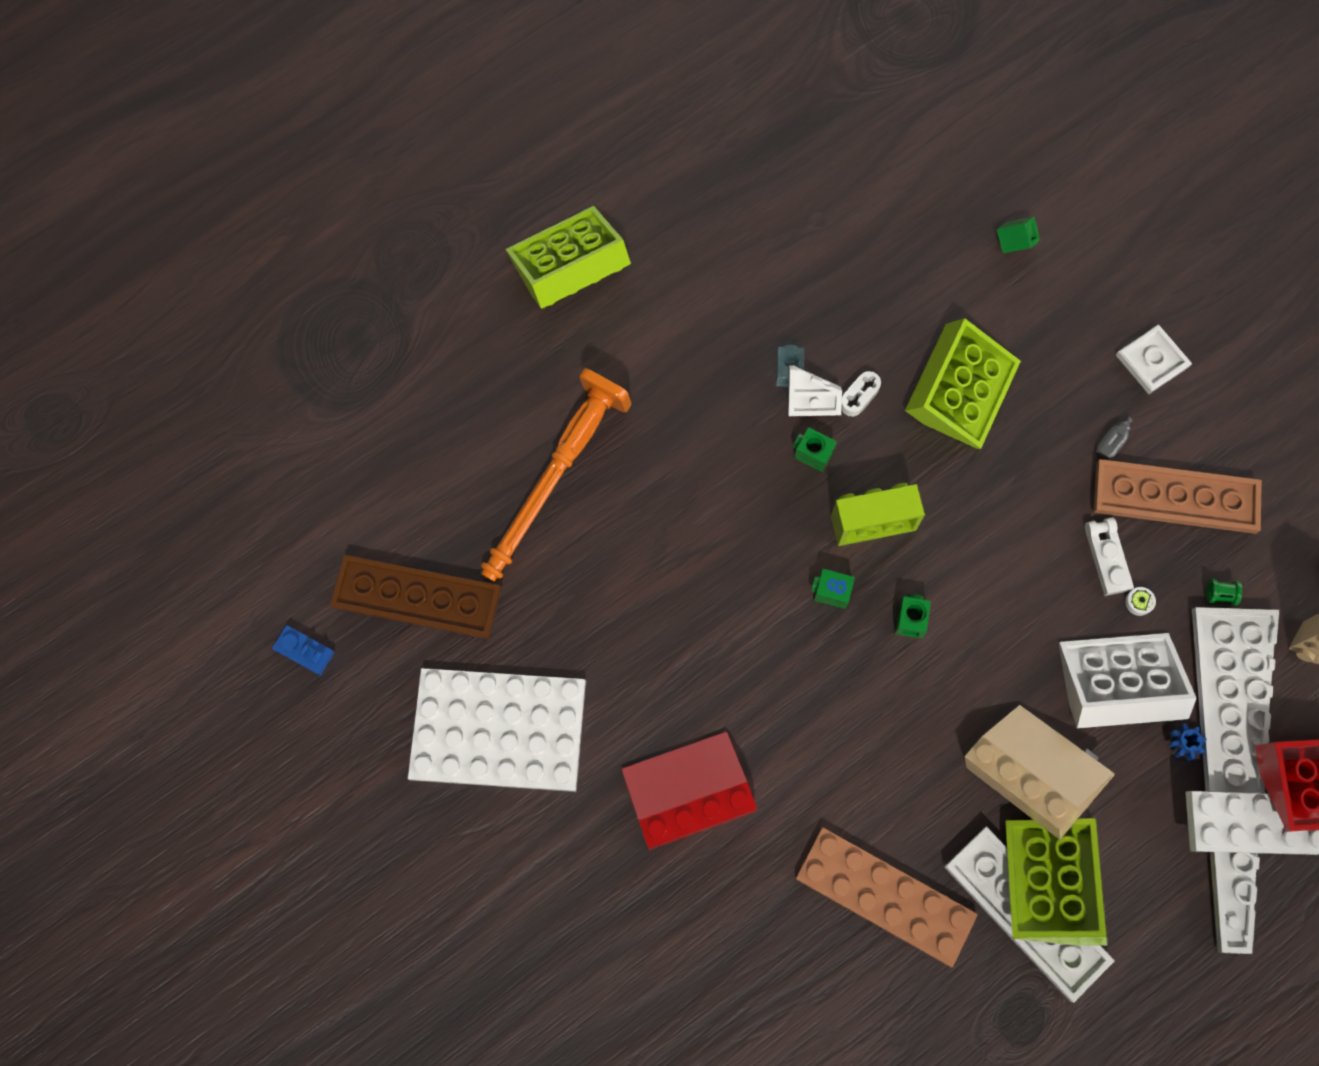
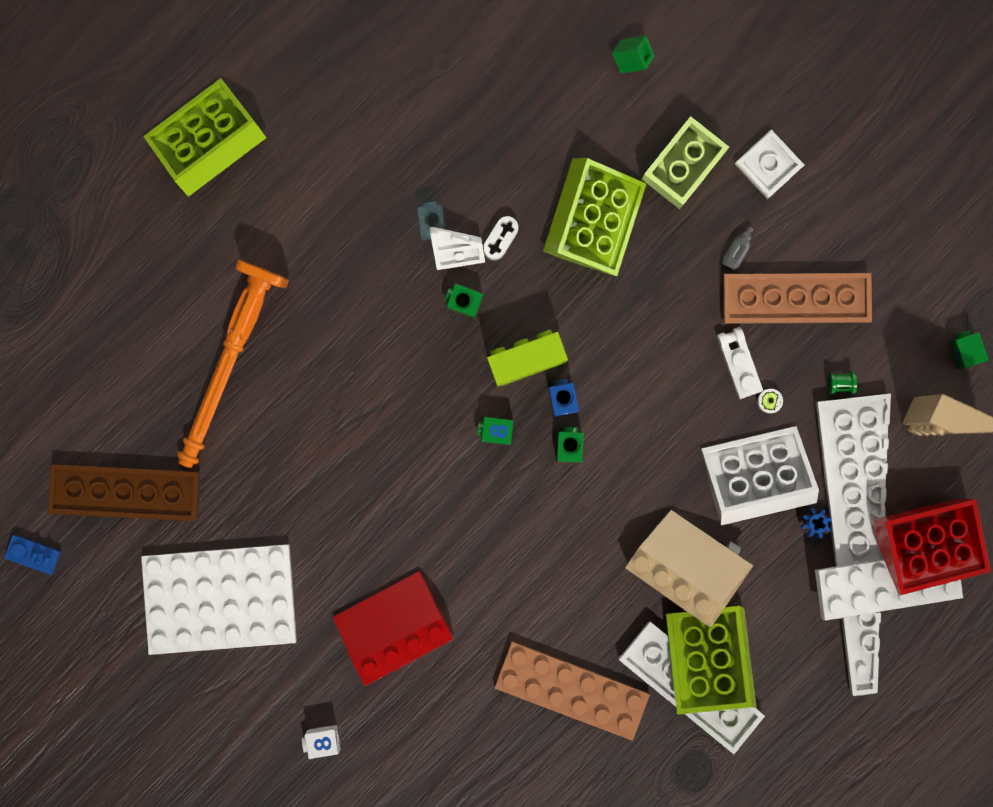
camera: 15 degrees left, 15 degrees up
none -> white brick [302,725,341,759]
none -> blue brick [548,379,579,417]
none -> yellowish green brick [642,116,729,209]

